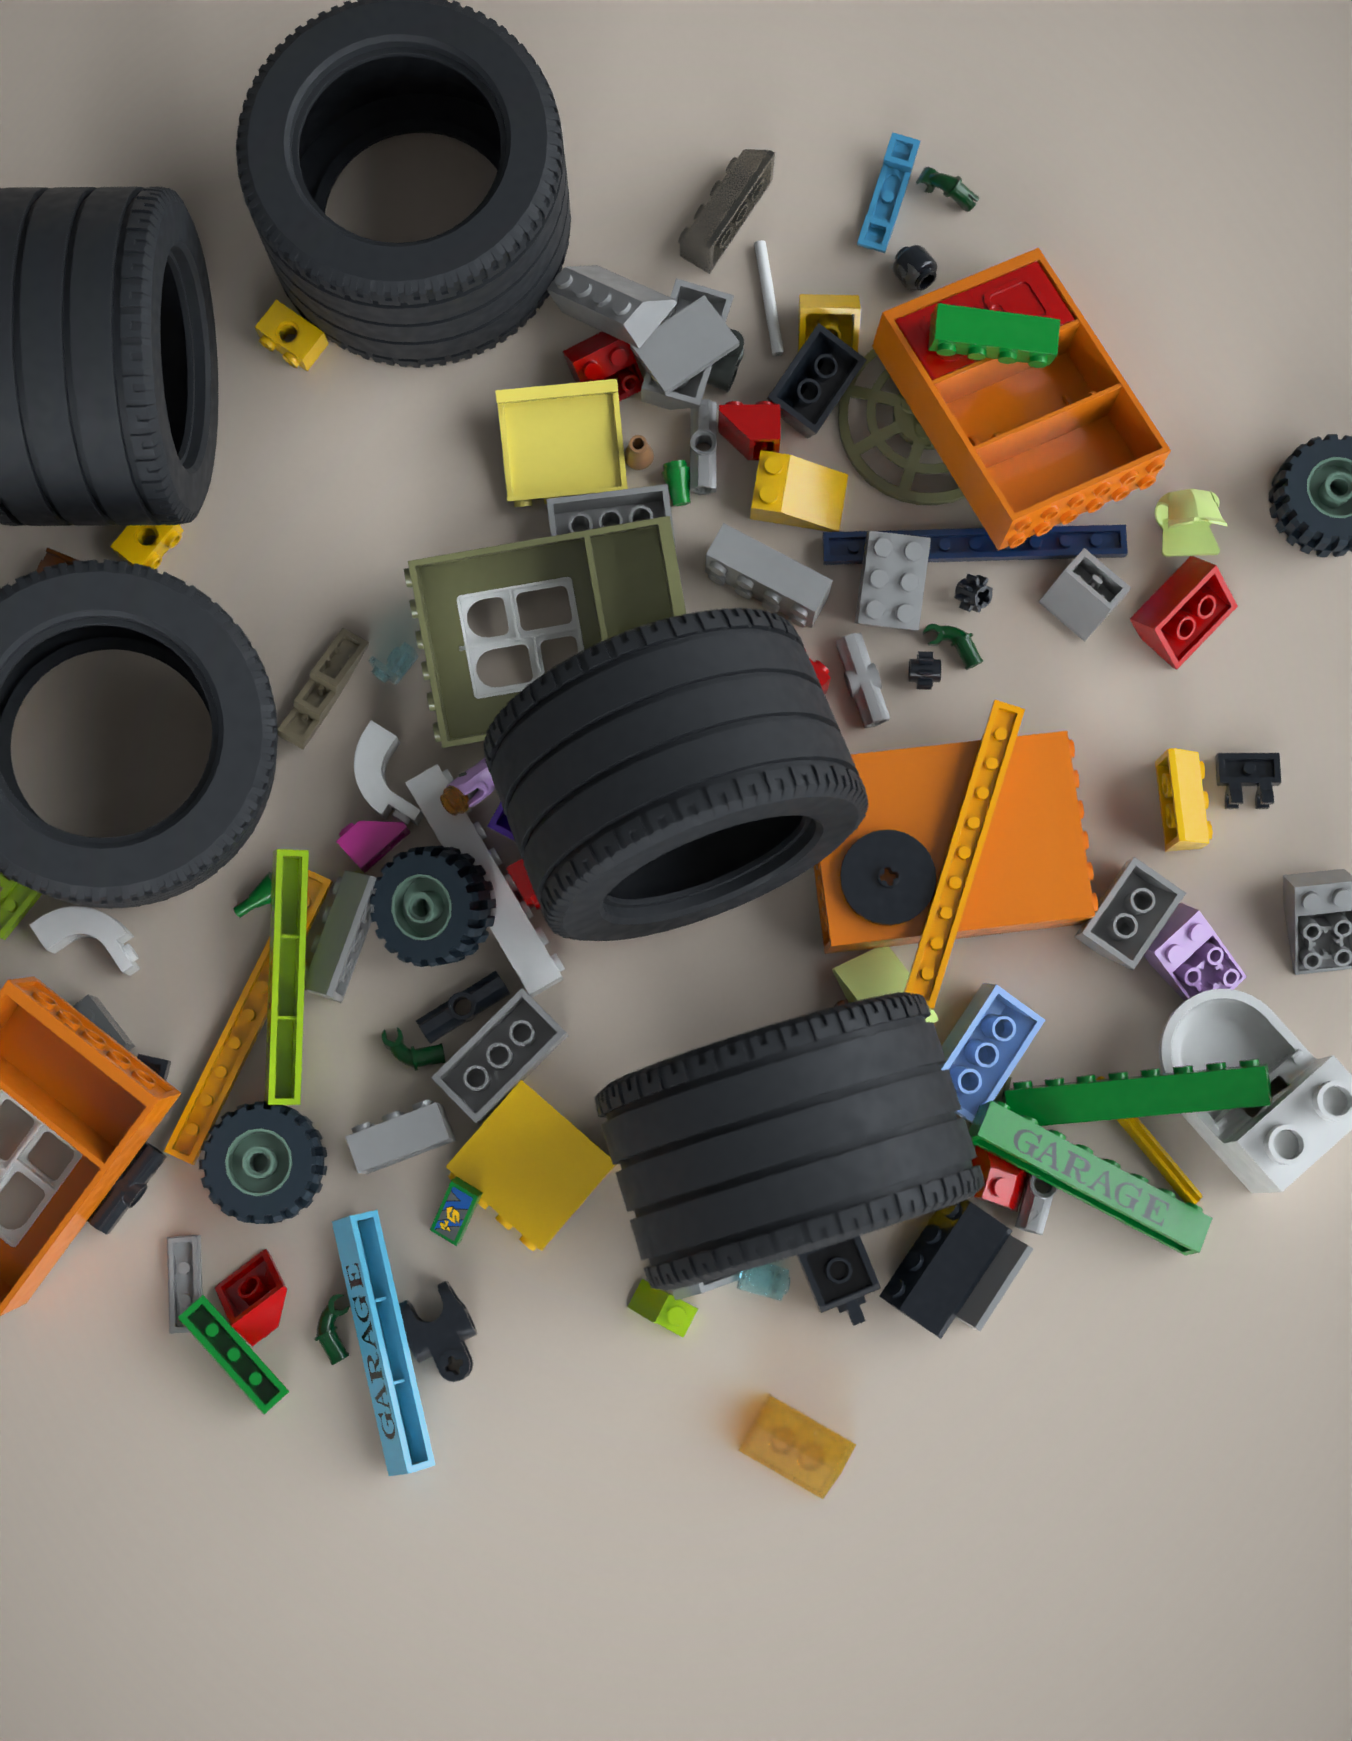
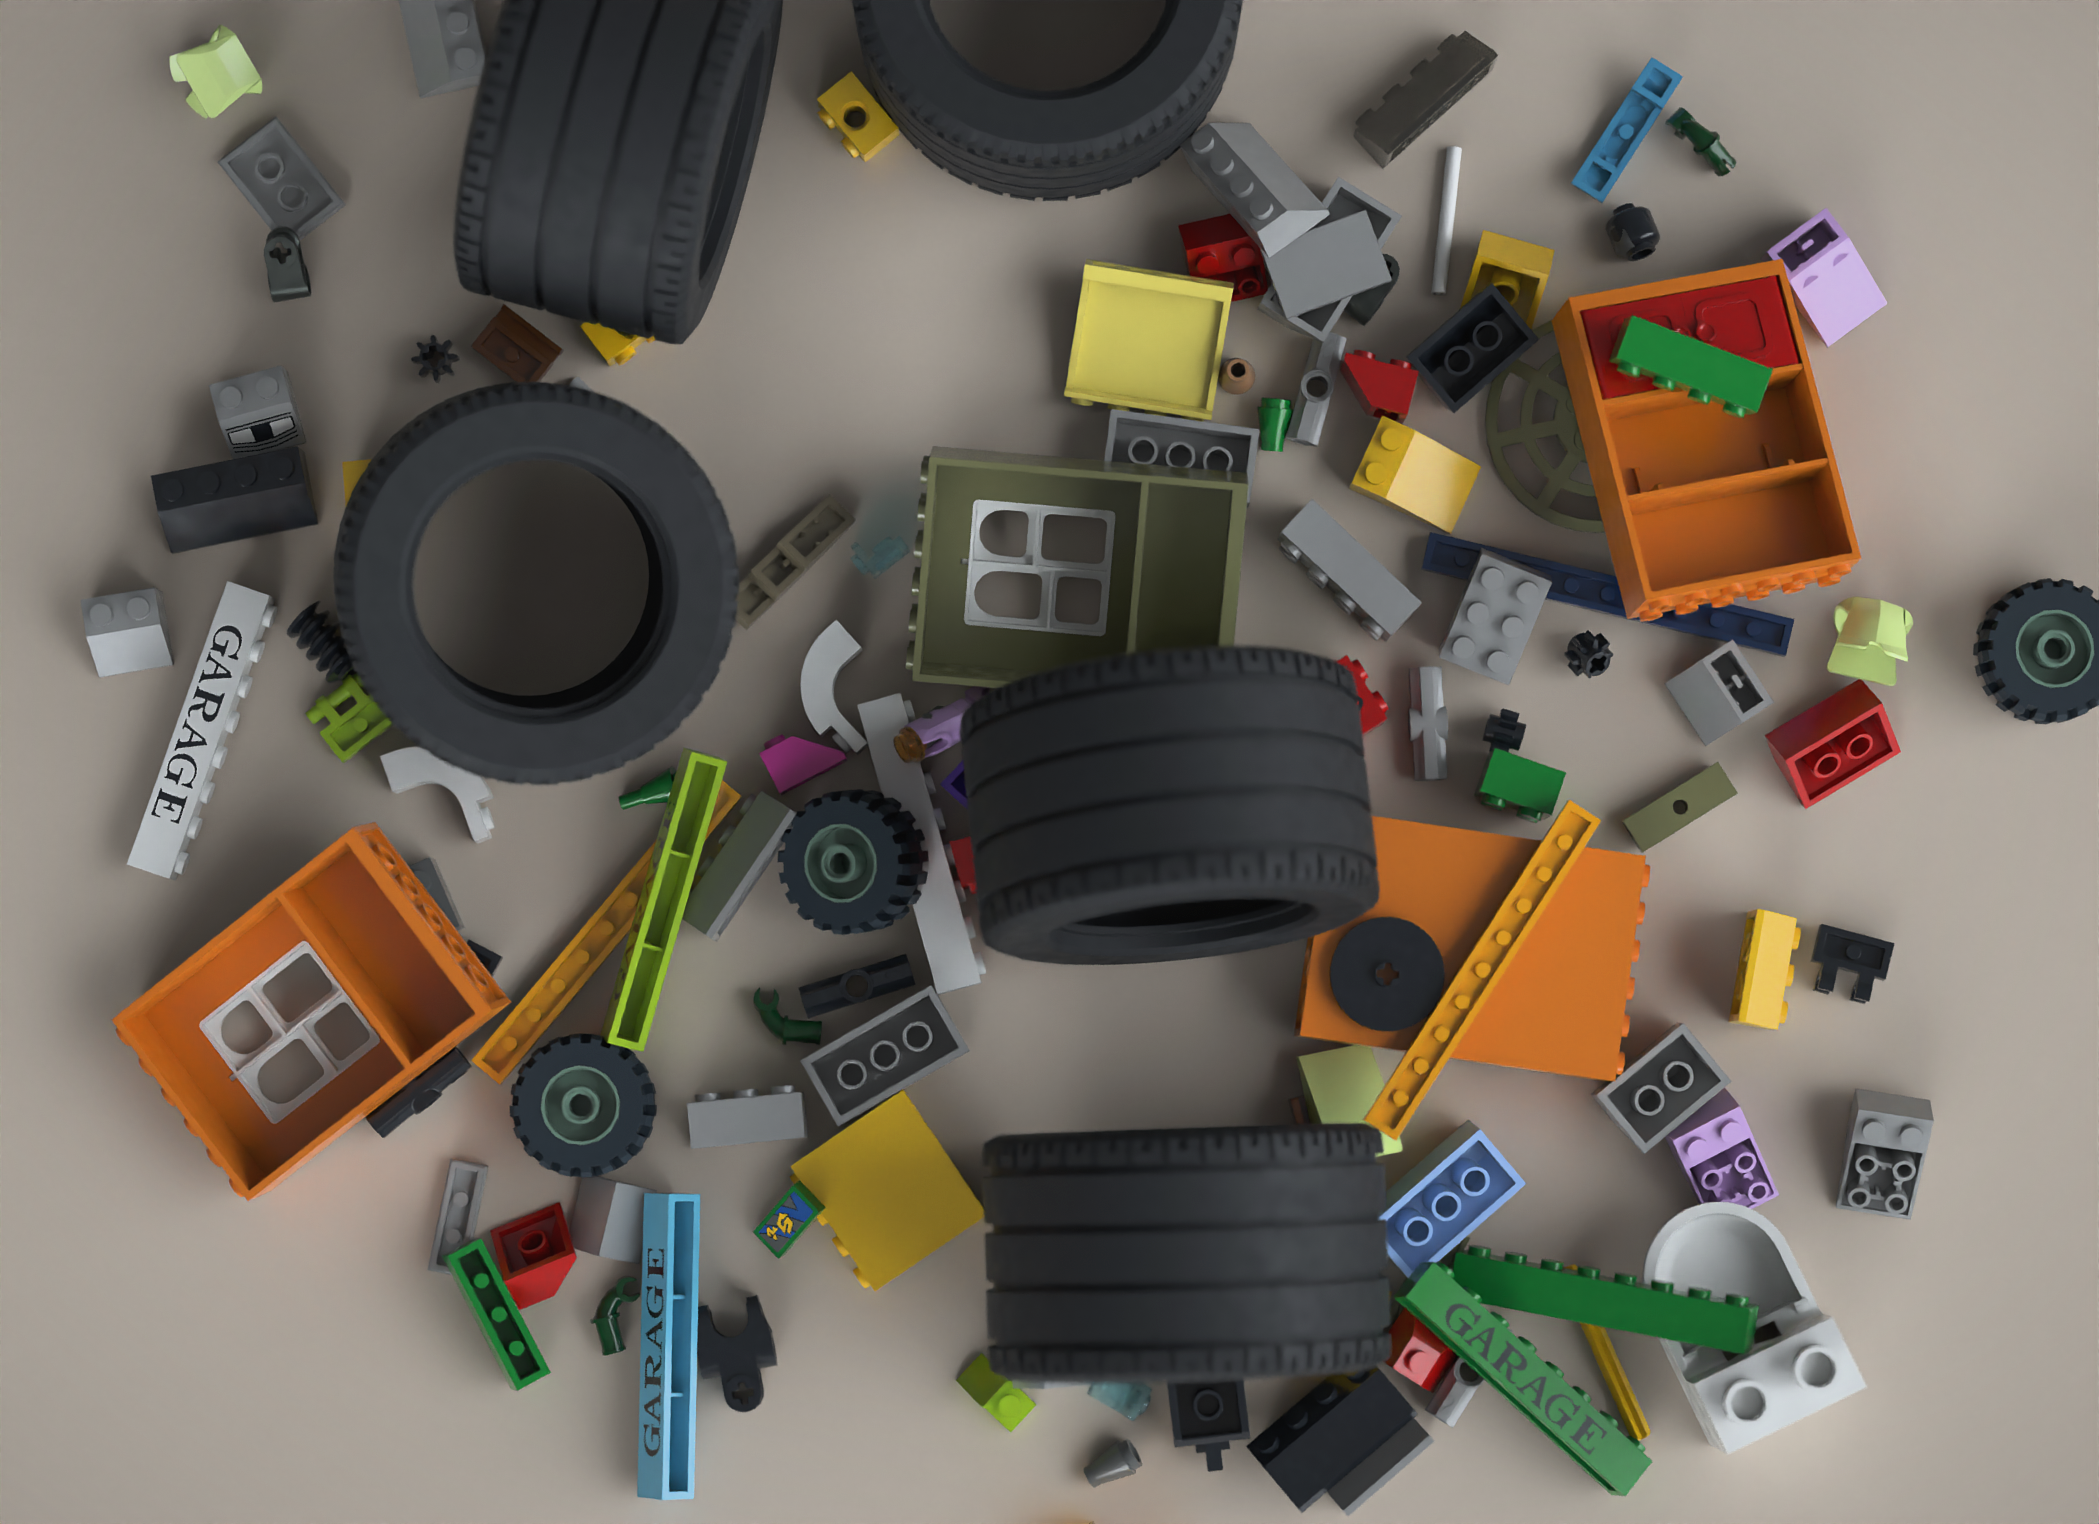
camera: 15 degrees right, 5 degrees up
dark green piece [923,624,983,670] -> none
none -> light grey slope [569,1176,657,1264]
none -> dark grey cone [1083,1439,1142,1488]
none -> green brick [1474,748,1566,823]
none -> olive tile [1621,762,1738,853]
none -> lavender slope [1761,208,1887,348]

